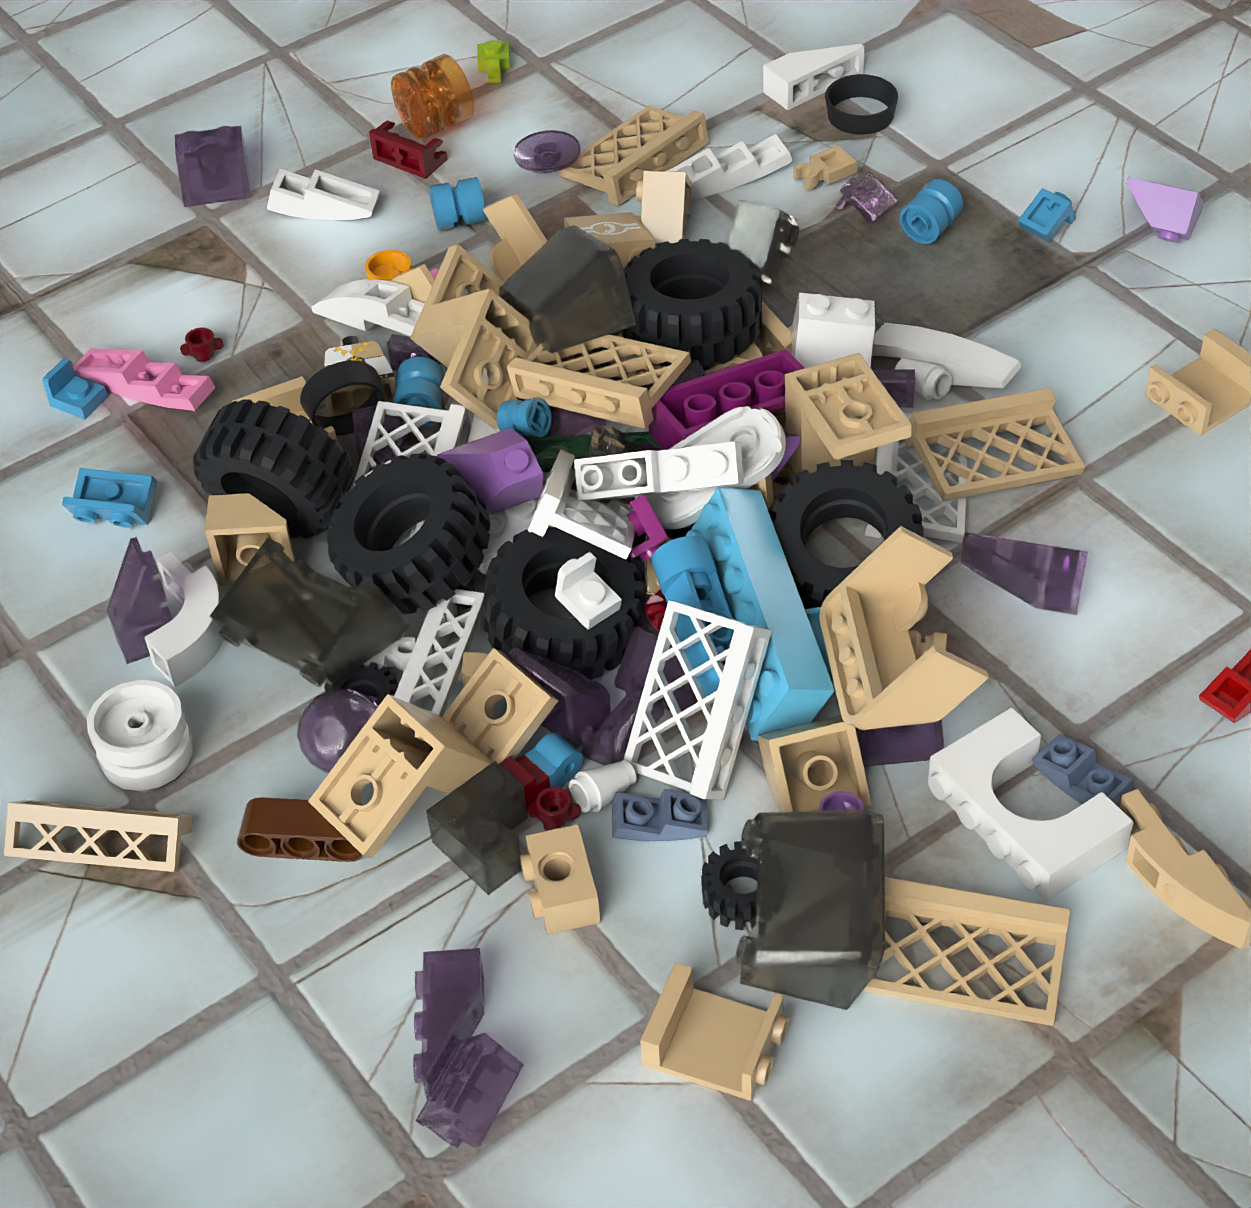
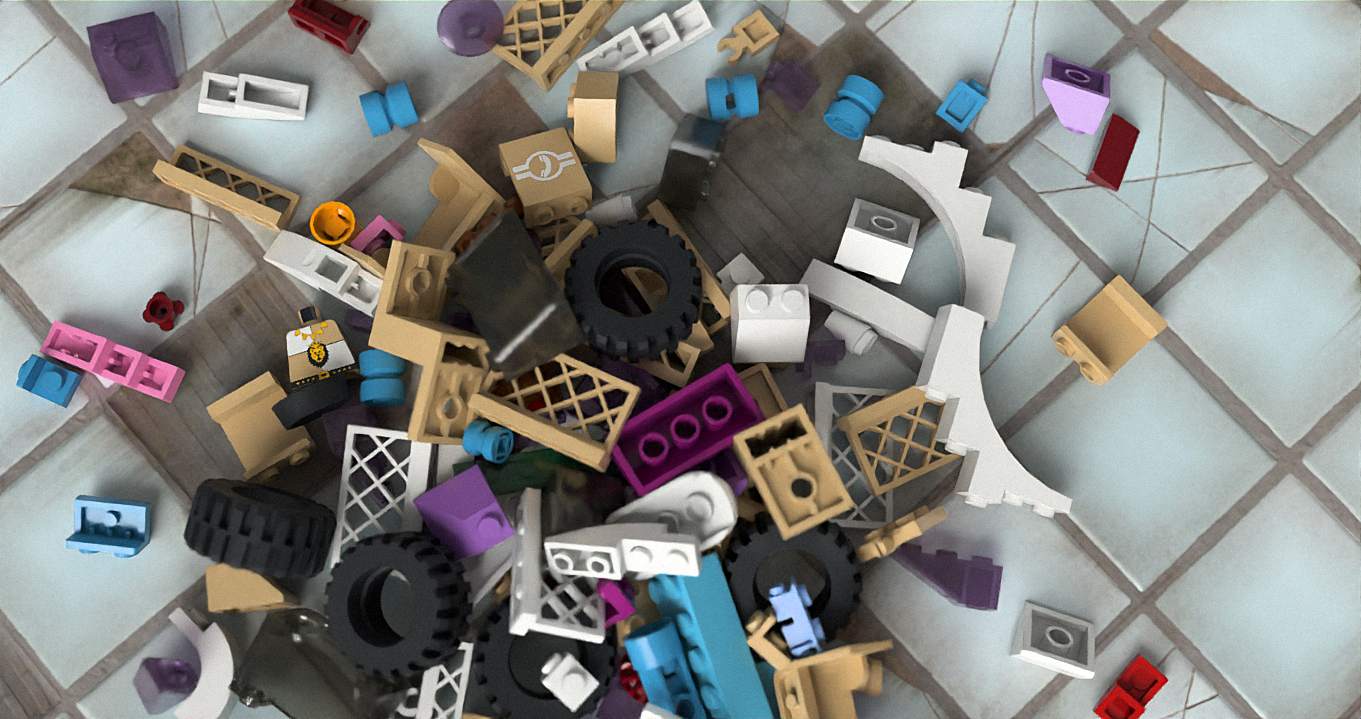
camera: 10 degrees left, 30 degrees up
none -> tan fence [152,144,302,233]
none -> dark azure wheel [705,72,759,122]
none -> tan bracket [745,606,791,672]
none -> light blue hinge [768,574,826,658]
none -> white slope [834,198,920,284]
none -> tan plate [855,505,948,563]
none -> white arch [858,135,1016,331]
none -> white arch [915,304,1073,517]
none -> white slope [1009,602,1095,679]
none -> dark red slope [1085,113,1140,192]

